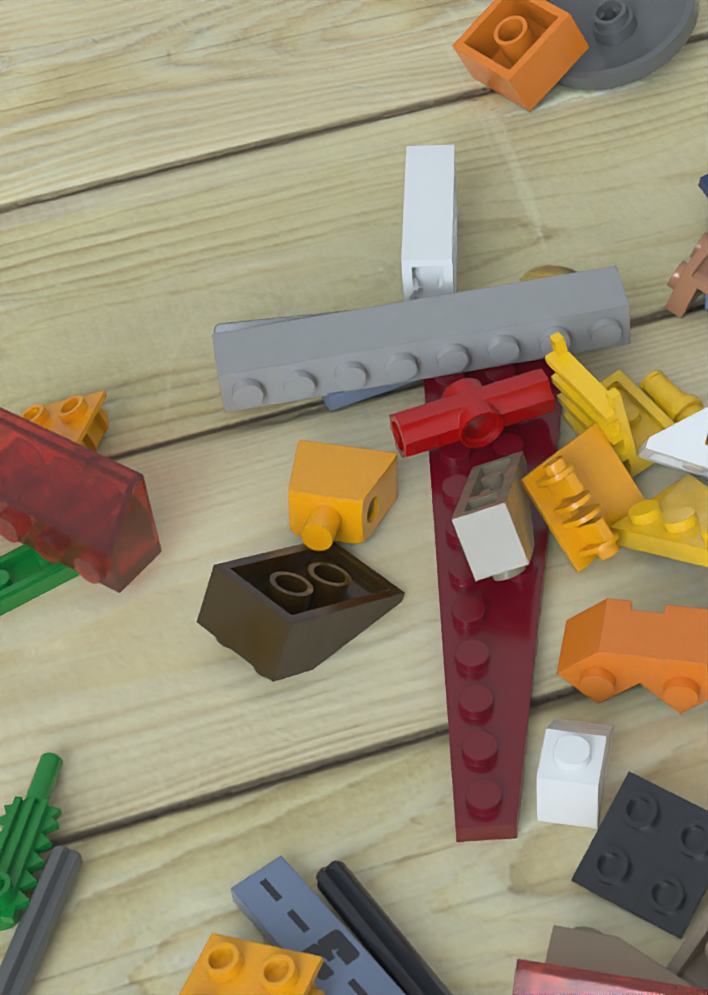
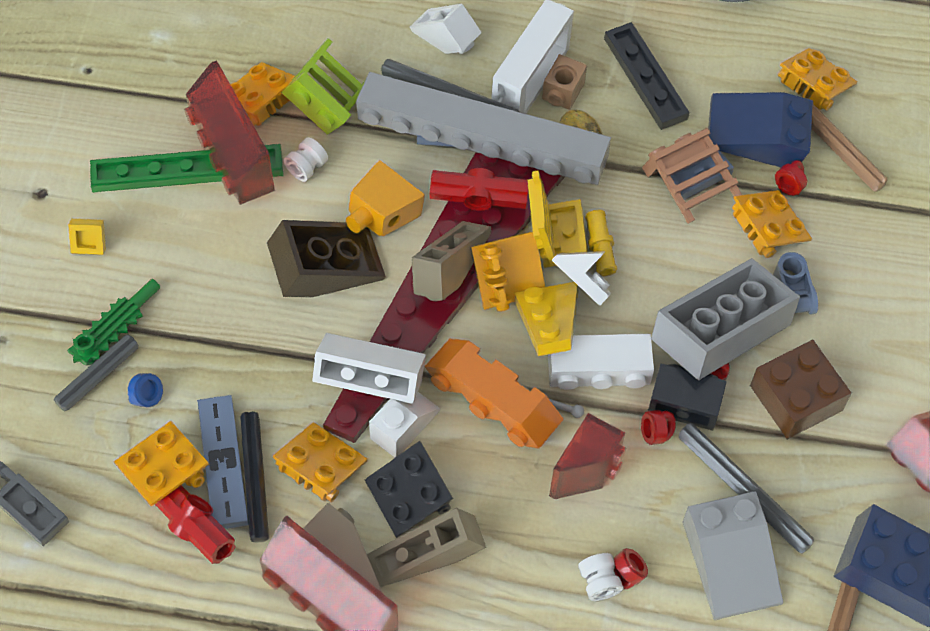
camera: 20 degrees right, 15 degrees up
none -> blue tile [128,373,163,407]
none -> light orange hinge [272,422,368,502]
none -> lime plate [281,38,366,135]
none -> white wheel [284,137,328,182]
none -> white brick [312,333,426,404]
none -> white slope [409,3,482,54]
none -> medium nougat brick [542,54,587,110]
none -> black plate [604,22,690,130]

